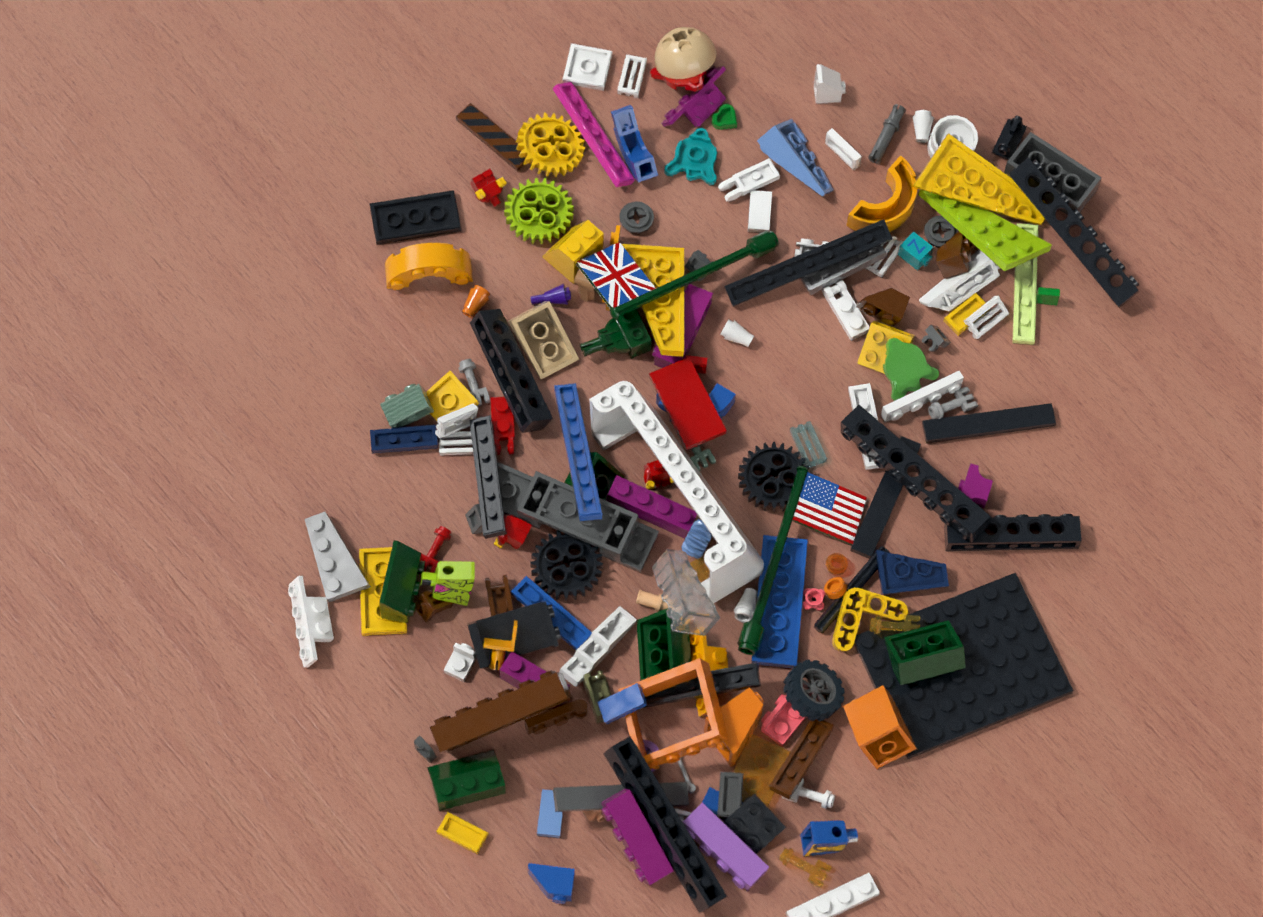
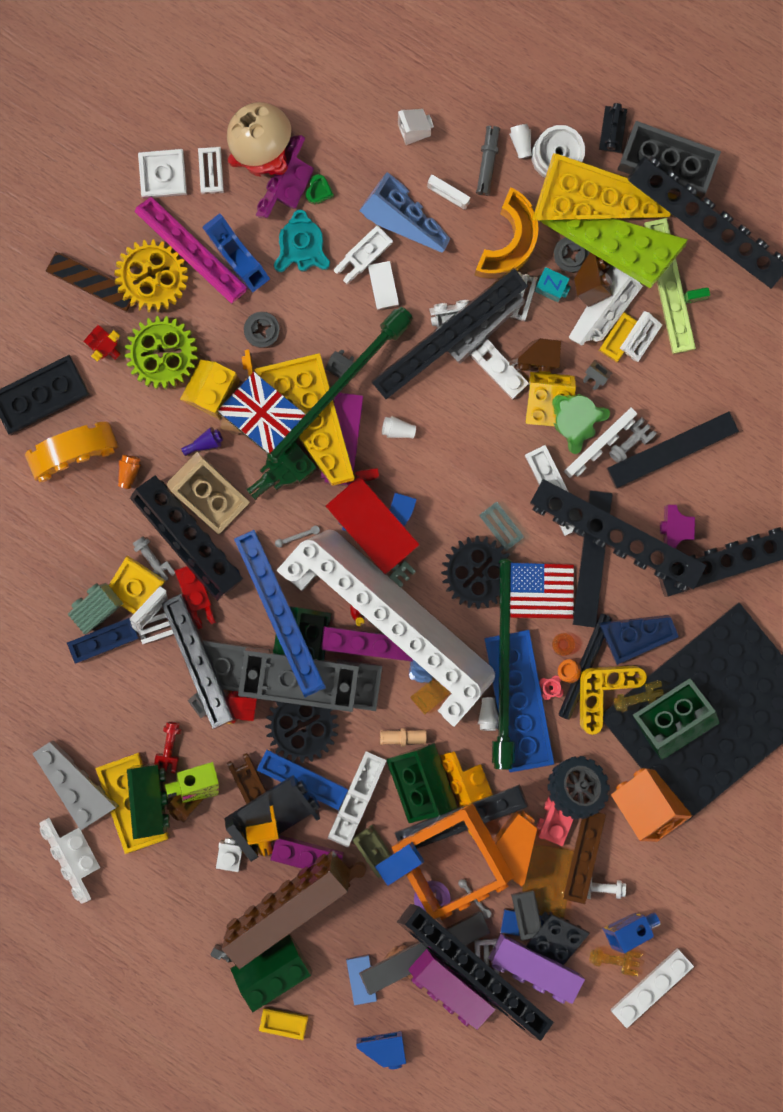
camera: 15 degrees left, 20 degrees up
clear wedge [652,549,720,636] -> none

